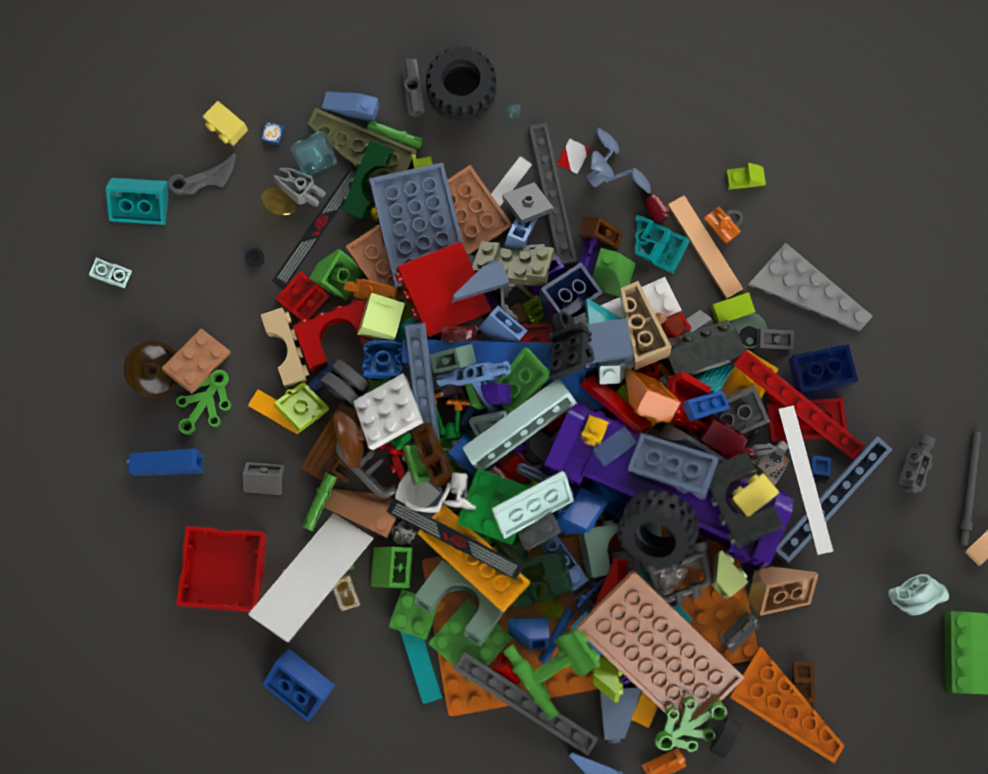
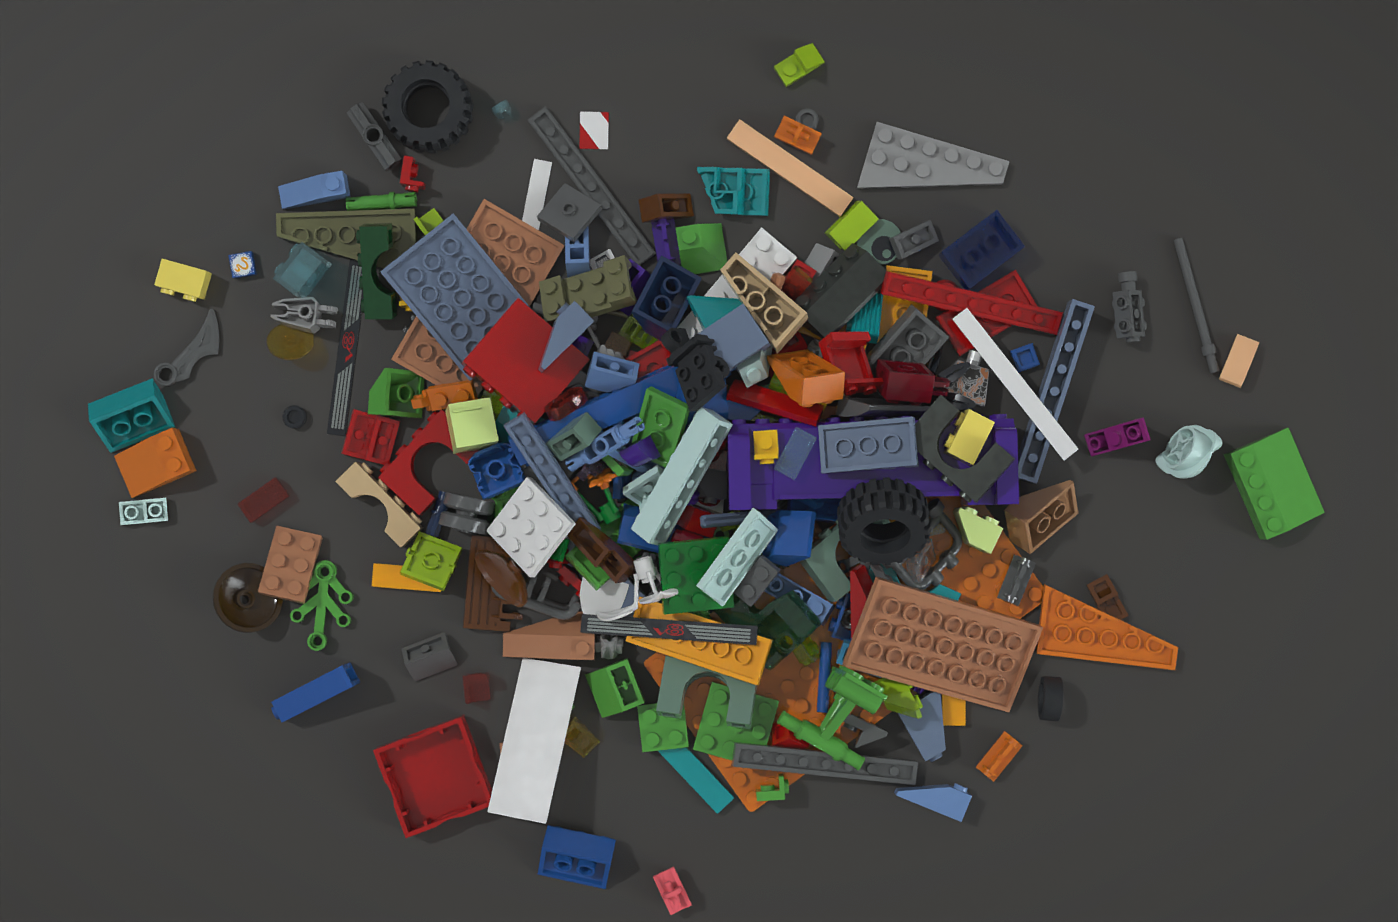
camera: 25 degrees left, 10 degrees up
bright green pin [302,472,337,531] -> none
blue slope [508,617,549,650] -> none
sand blue plant [587,128,652,196] -> none
dark red brick [643,194,670,223] -> none
bright green plant [655,696,727,752] -> none
blue plate [682,391,730,422] -> none
none -> orange slope [114,428,196,498]
none -> clear red plate [237,477,290,523]
none -> red bracket [400,156,426,193]
none -> clear red panel [462,672,491,704]
none -> coral hips [653,866,692,915]
none -> bright green bracket [756,774,789,801]
none -> dark grey slope [843,713,888,748]
none -> magenta slope [1084,417,1151,457]

